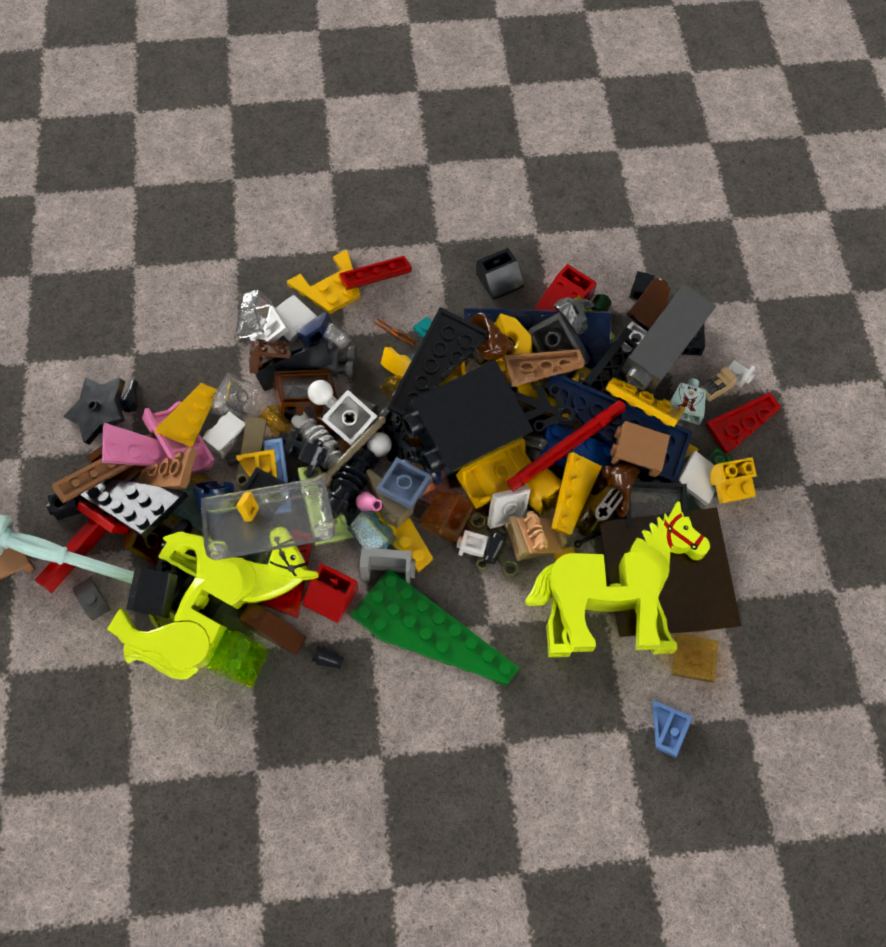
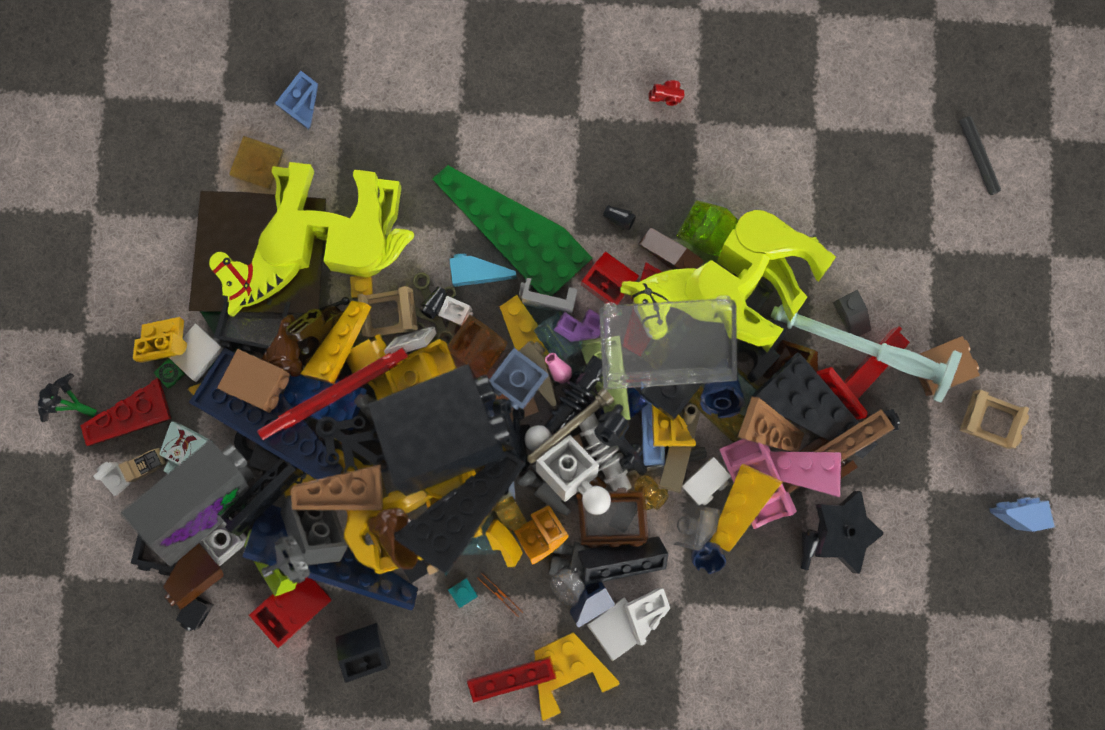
camera: 175 degrees left, 20 degrees up
black slope [126,567,178,618] -> none
clear slope [234,290,272,339] -> none
yellow plate [236,492,259,522] -> none
reddish brown bracket [249,339,291,374] -> none
light nougat hinge [517,511,563,554] -> none
dark green brick [591,294,612,312] -> none
yellow wing [605,377,686,427] -> none
none -> black plant [38,373,97,422]
none -> medium azure slope [449,254,517,287]
none -> light orange slope [513,505,569,565]
none -> medium lavender tile [554,309,607,342]
none -> red plate [648,80,685,106]
none -> dark blue hair [691,542,727,574]

